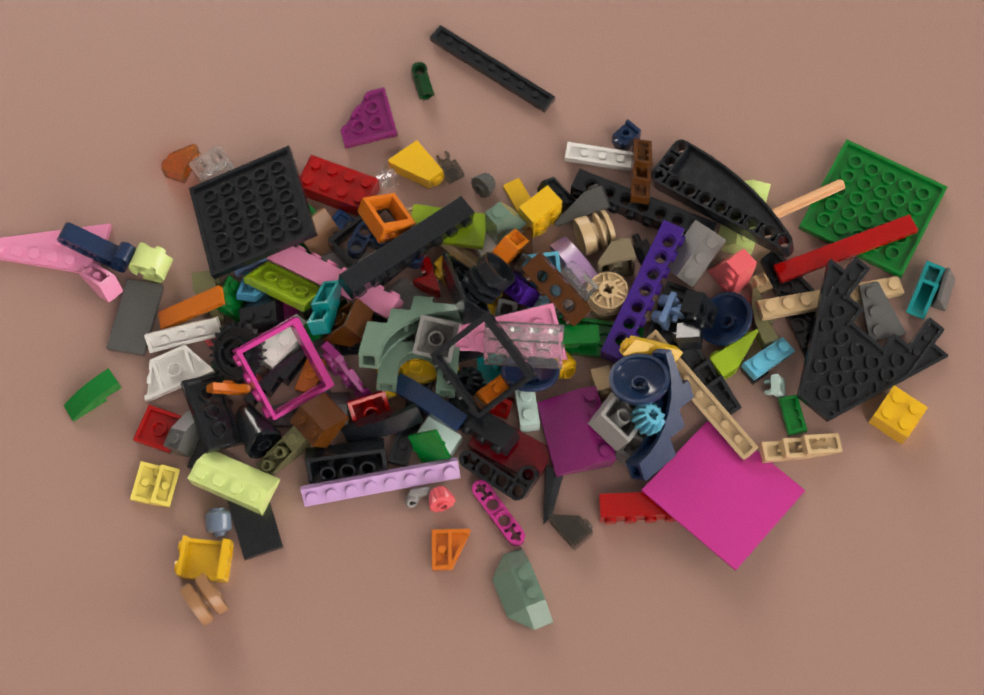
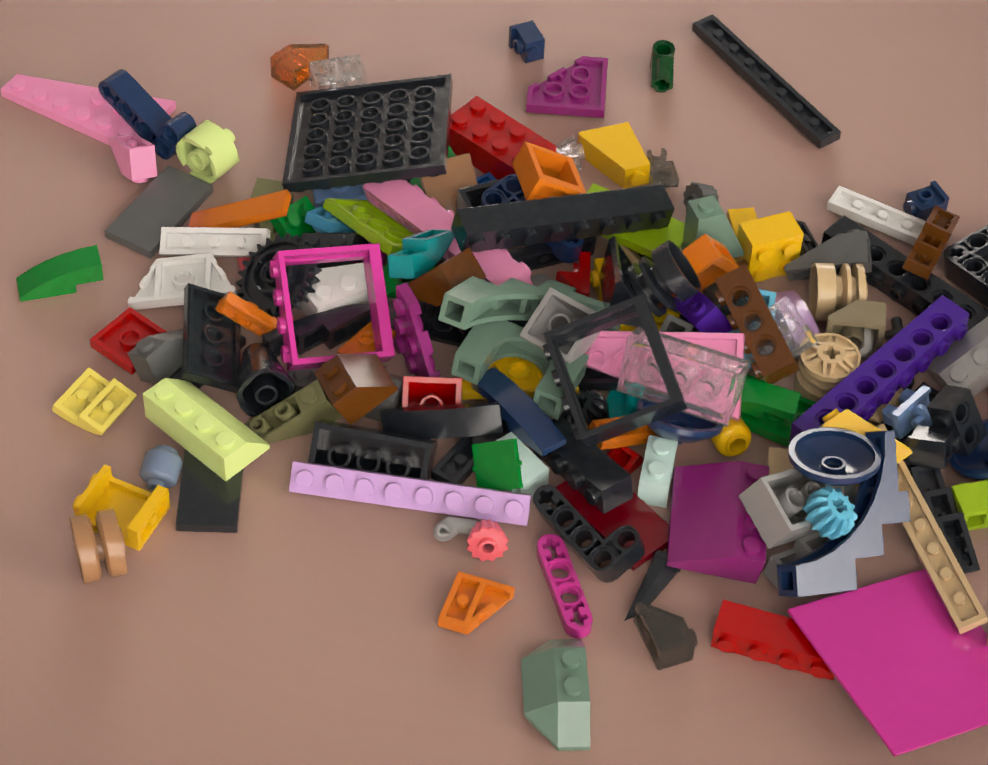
camera: 15 degrees right, 20 degrees down
none -> dark blue brick [508,20,545,63]

